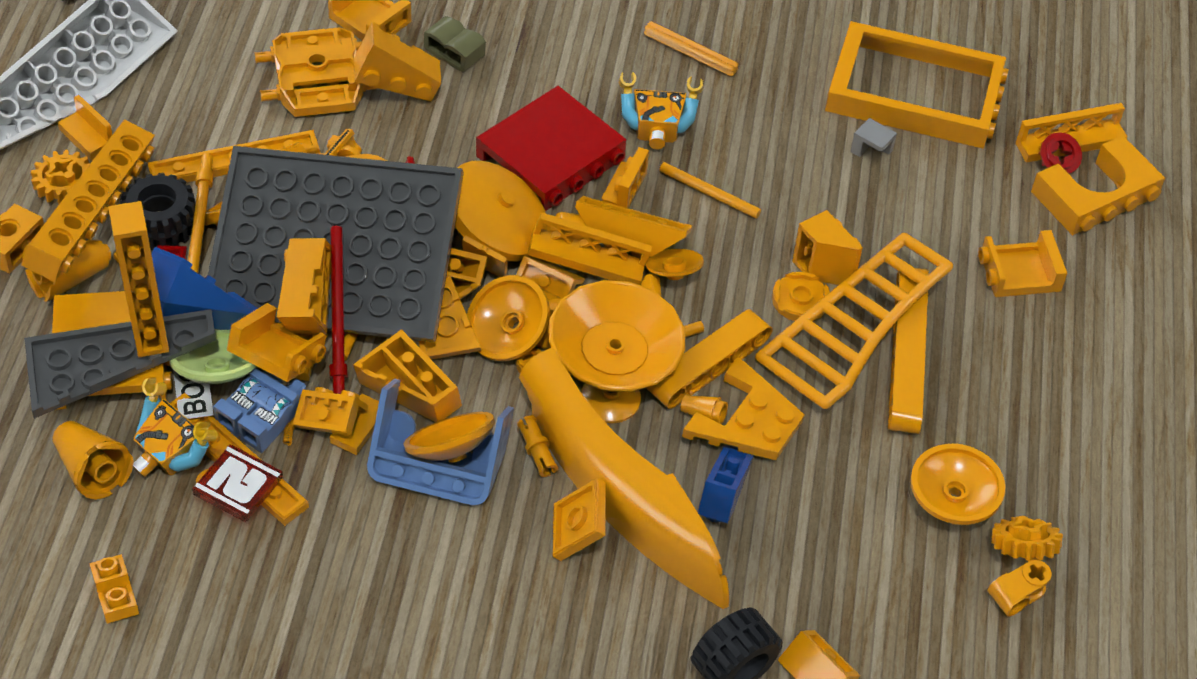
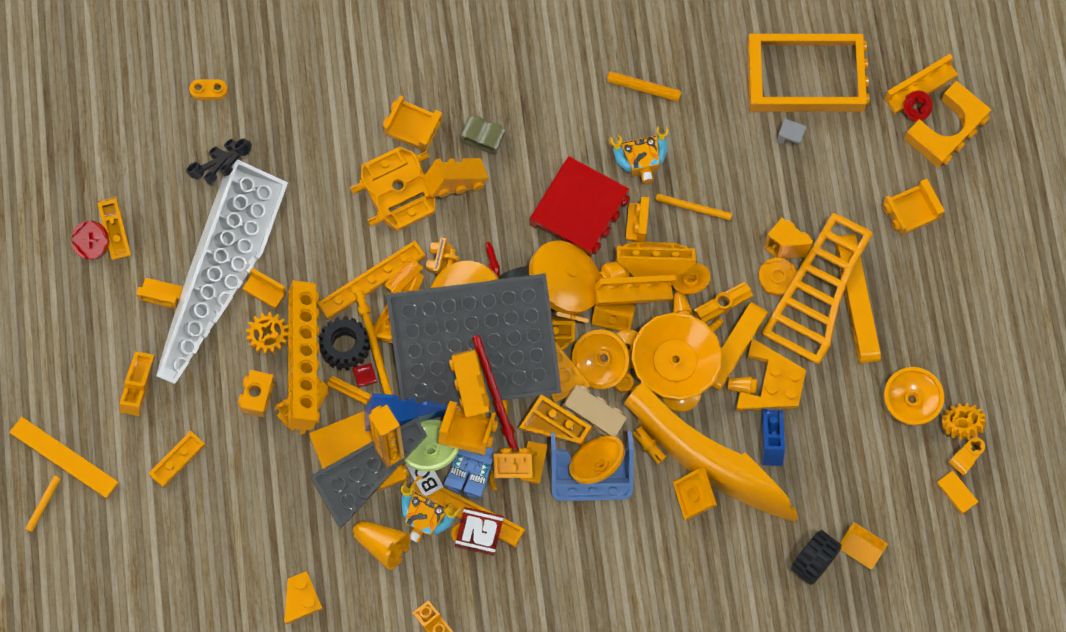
camera: 15 degrees left, 20 degrees up
none -> tan brick [561,385,627,437]
none -> light orange piece [693,282,753,323]
none -> light orange tile [936,471,978,515]

